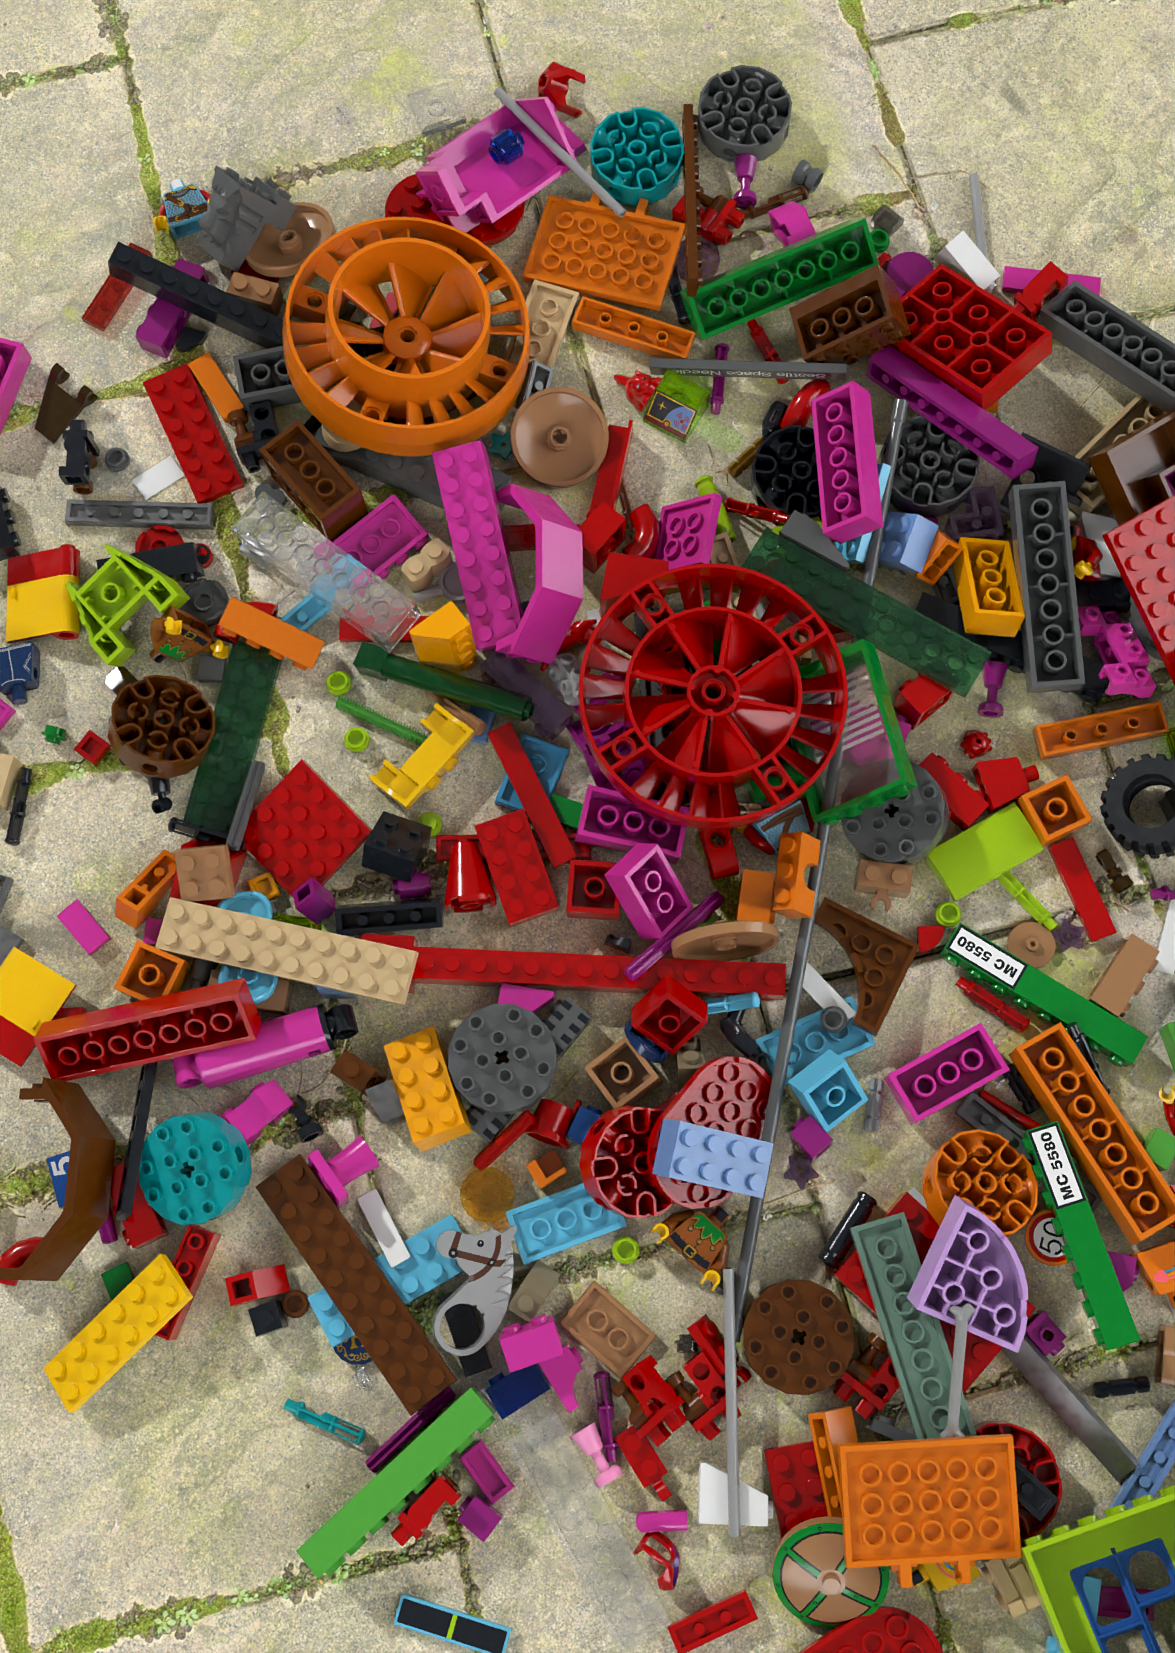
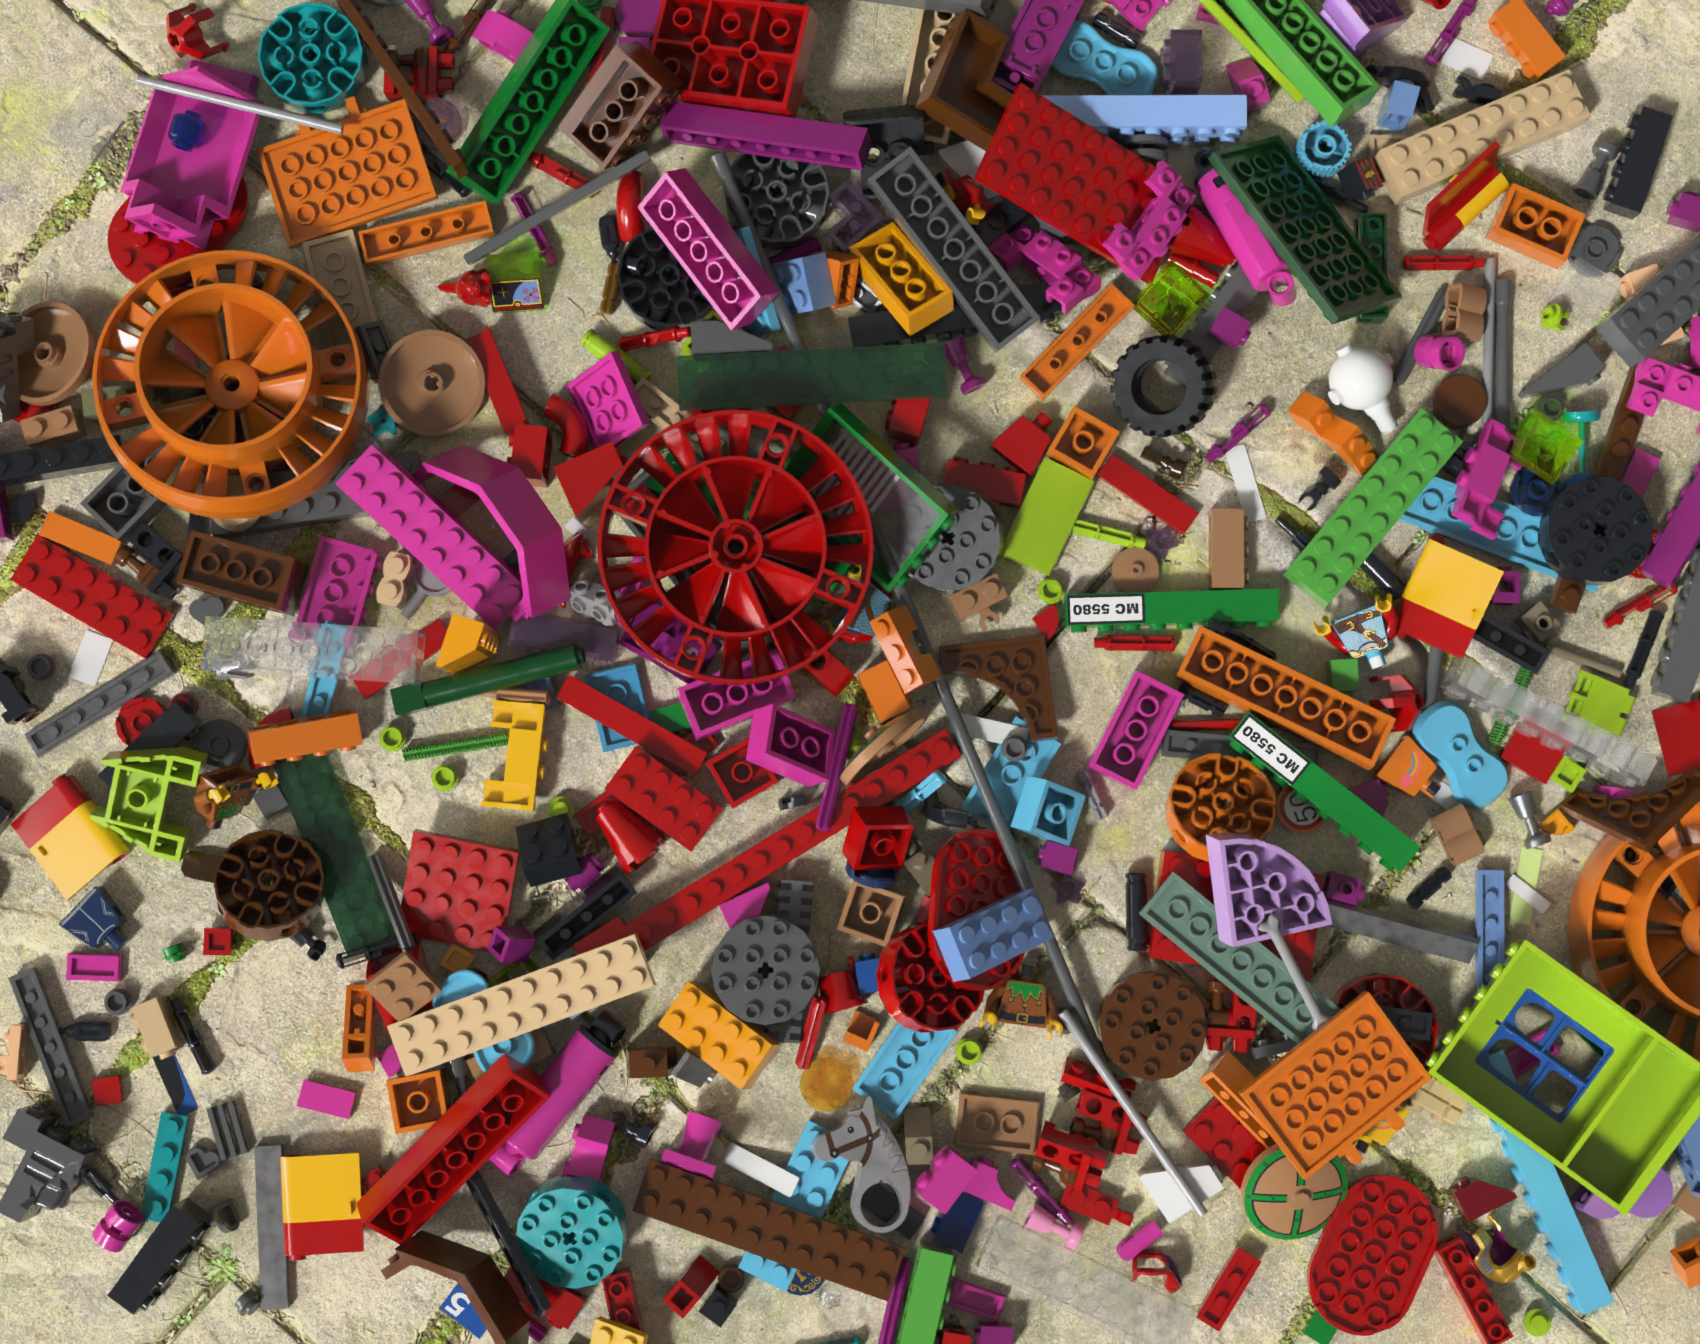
camera: 40 degrees left, 10 degrees up
red animal [960,730,992,759] -> none

